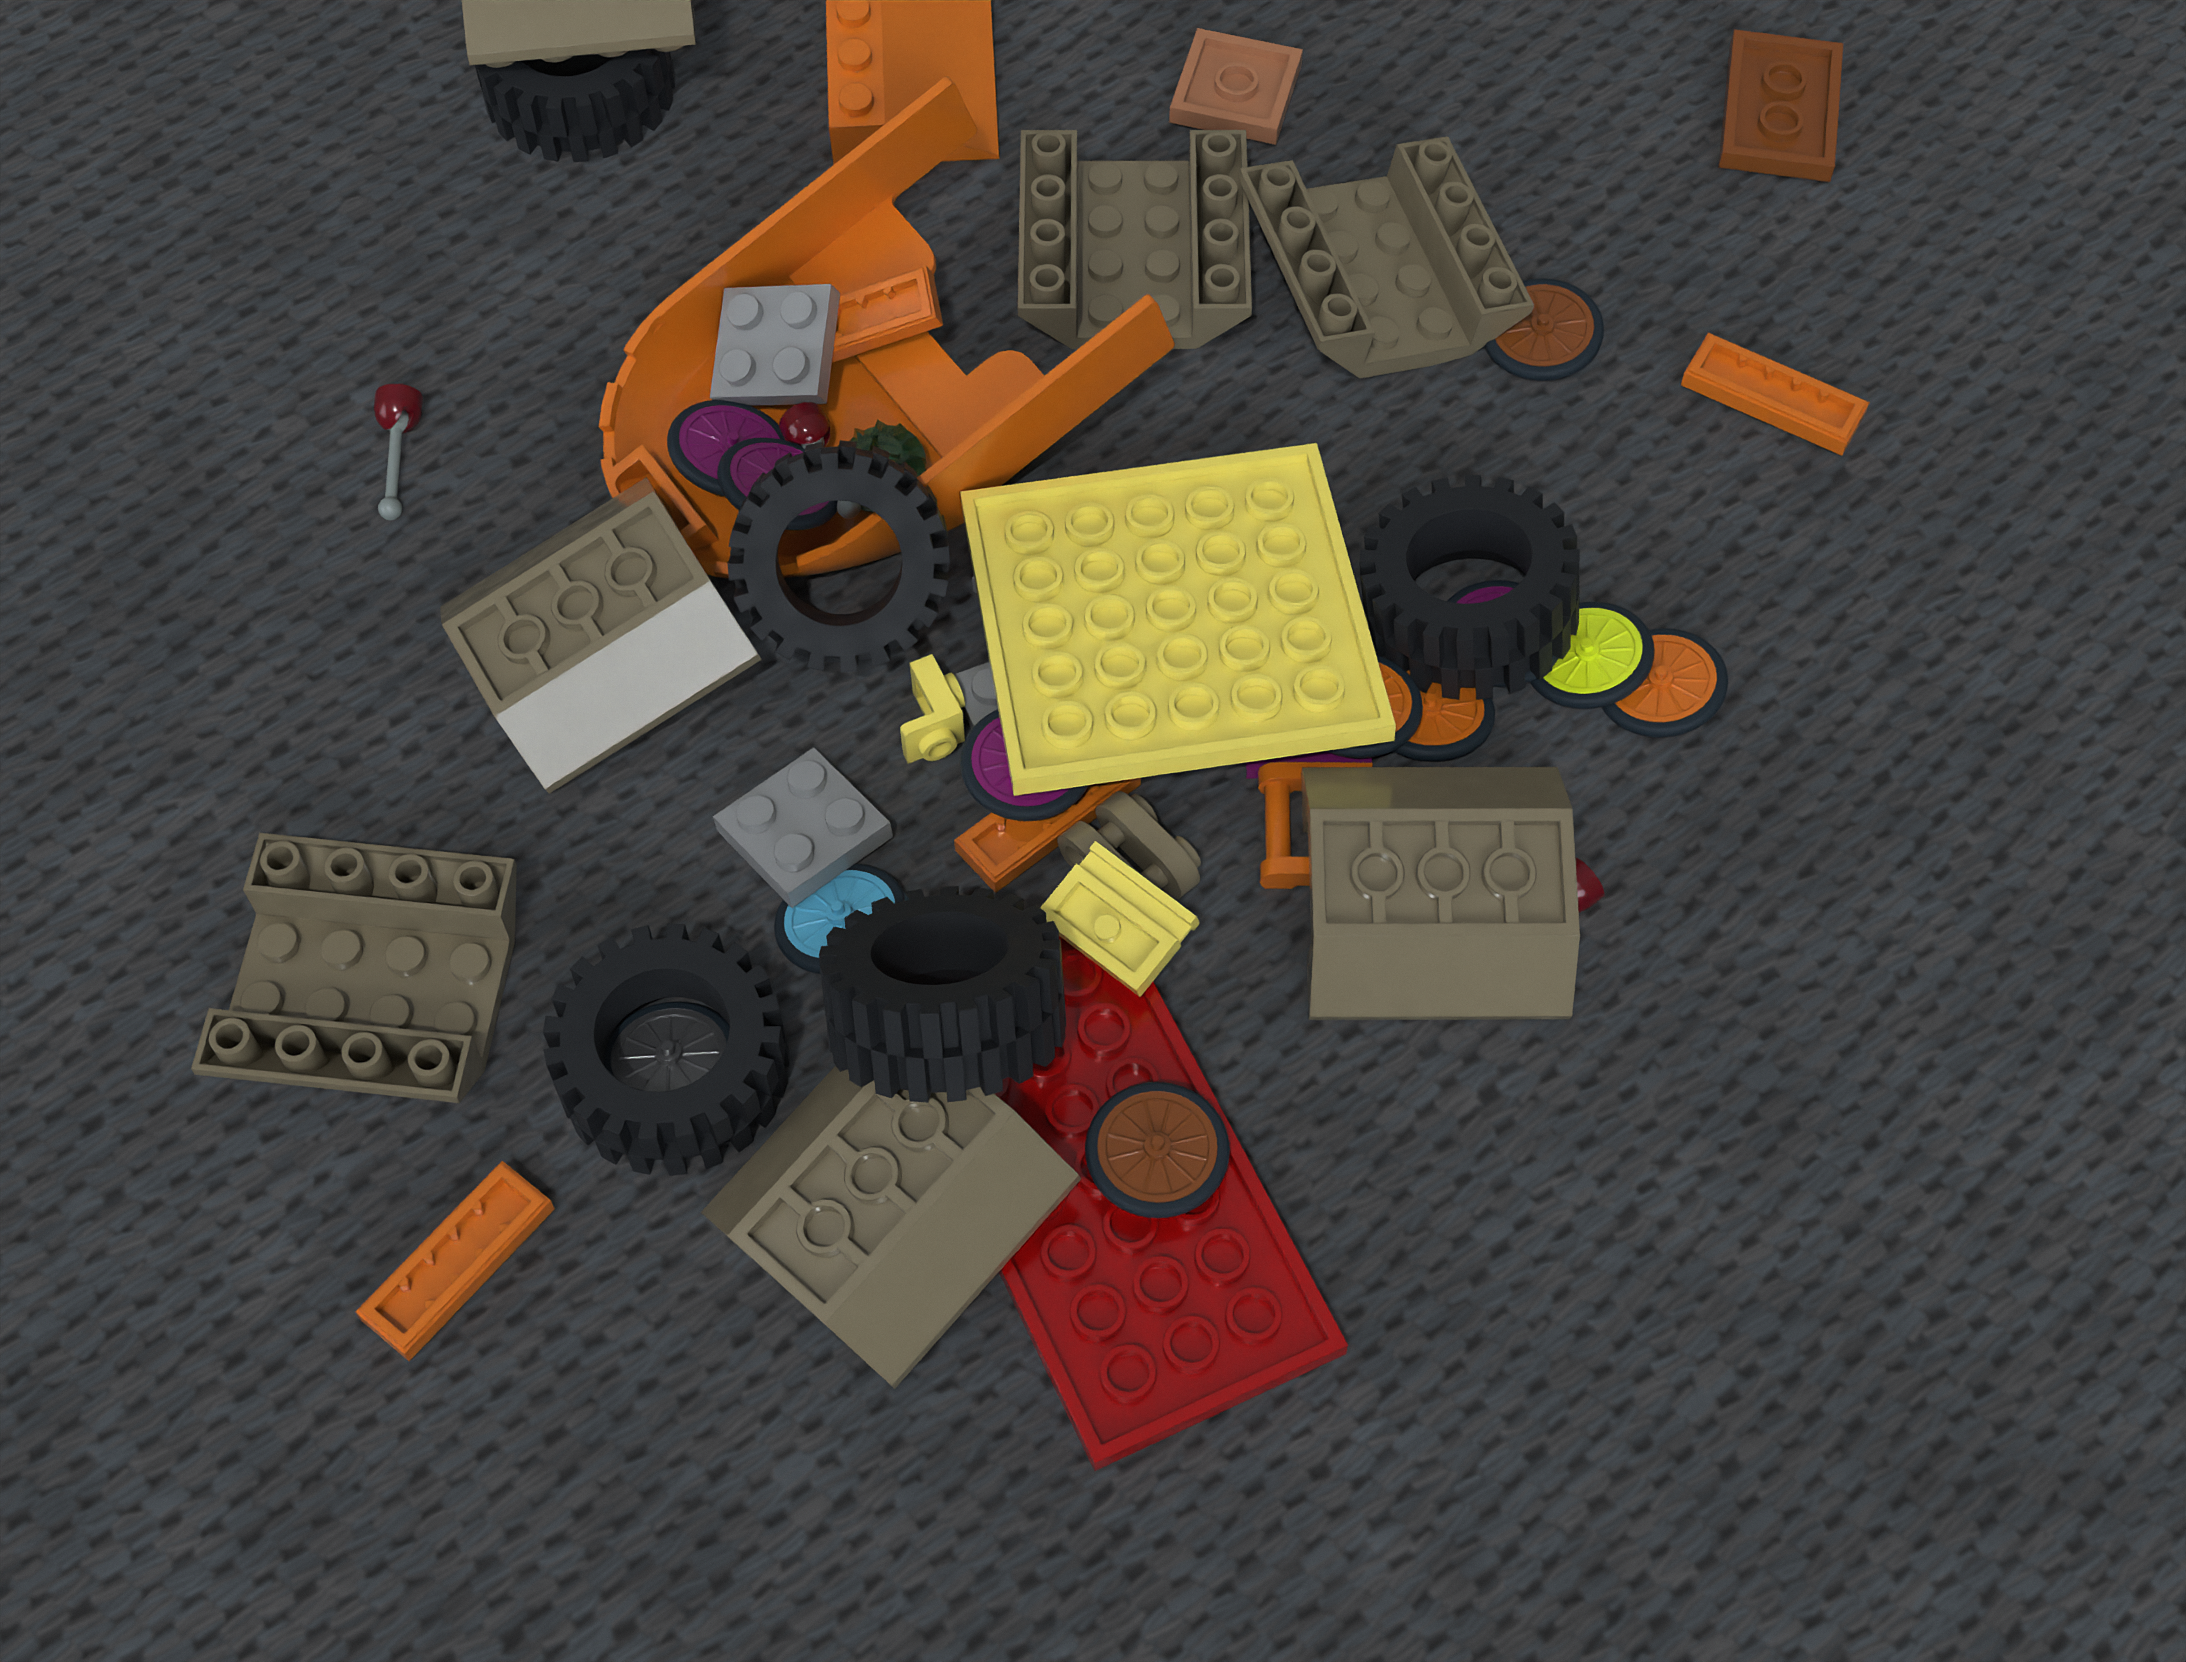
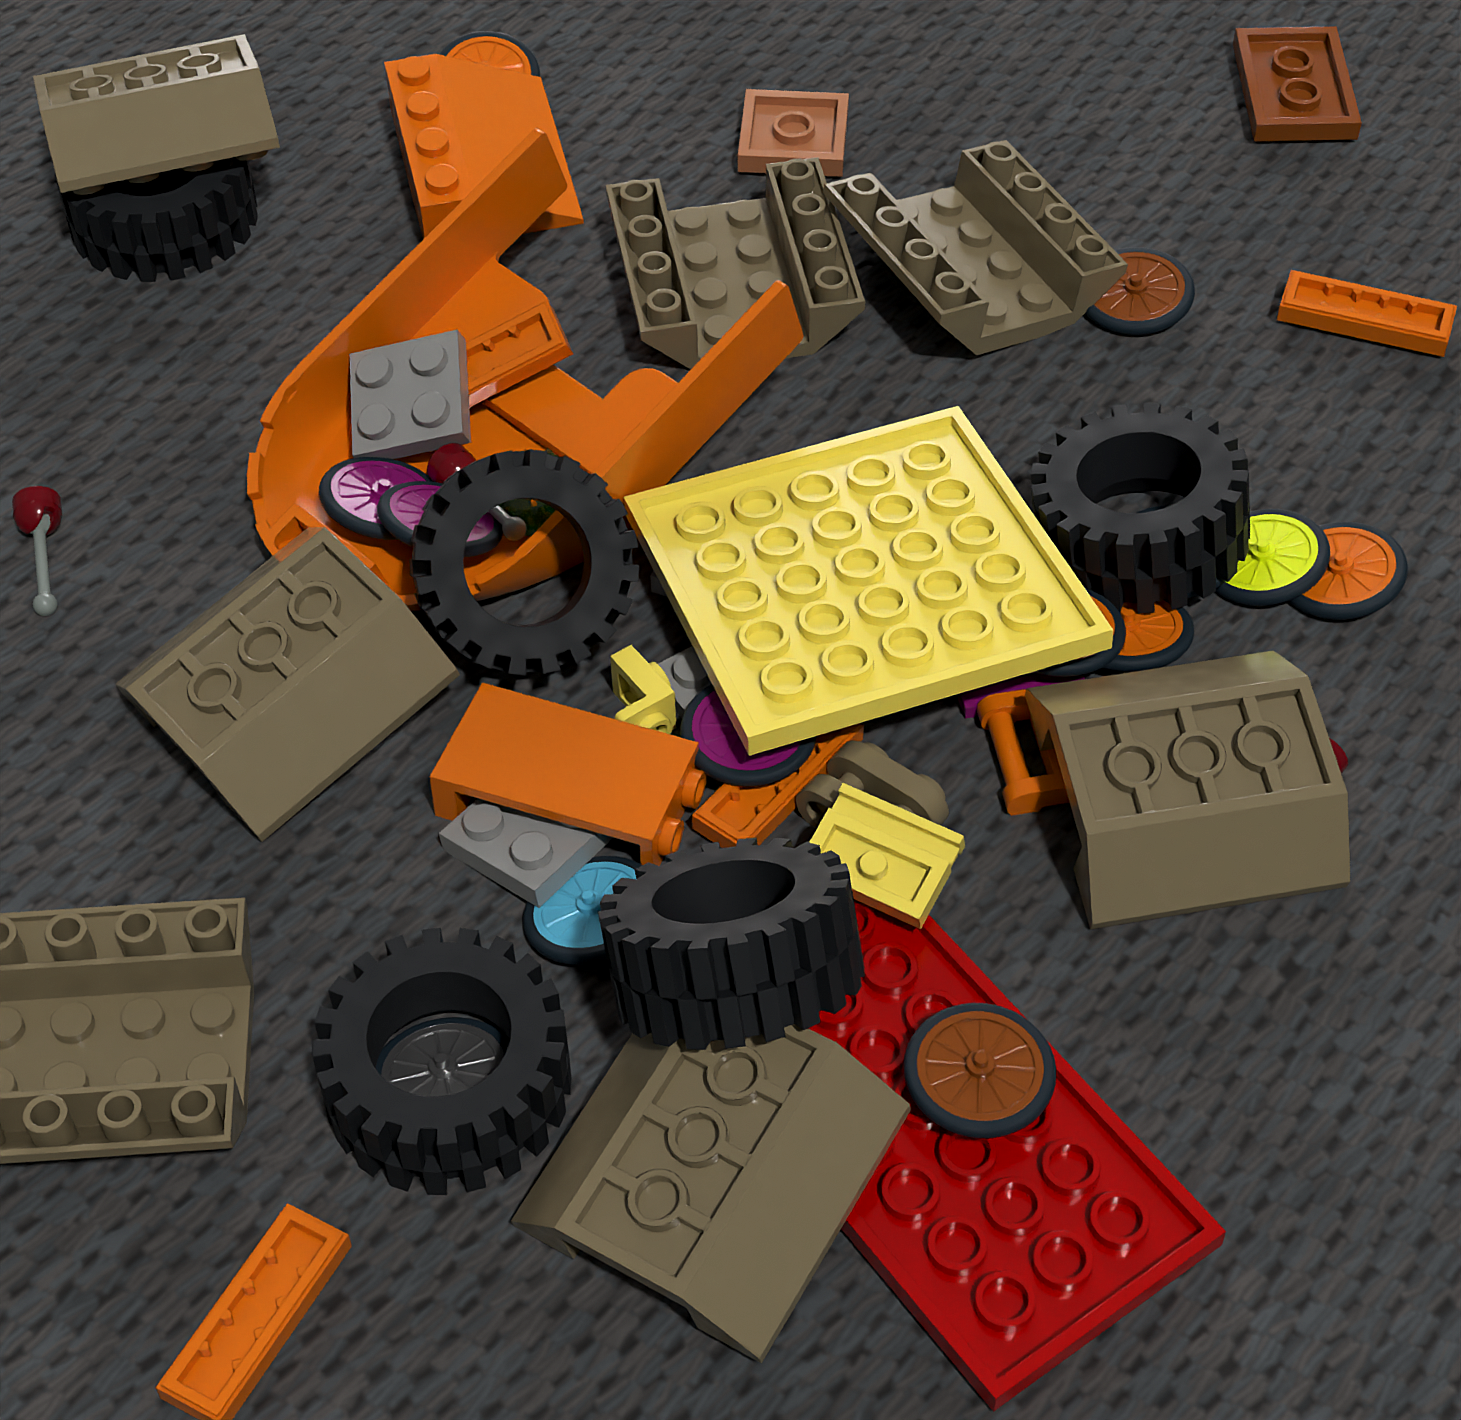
camera: 10 degrees left, 10 degrees down
none -> orange panel [429,682,707,866]

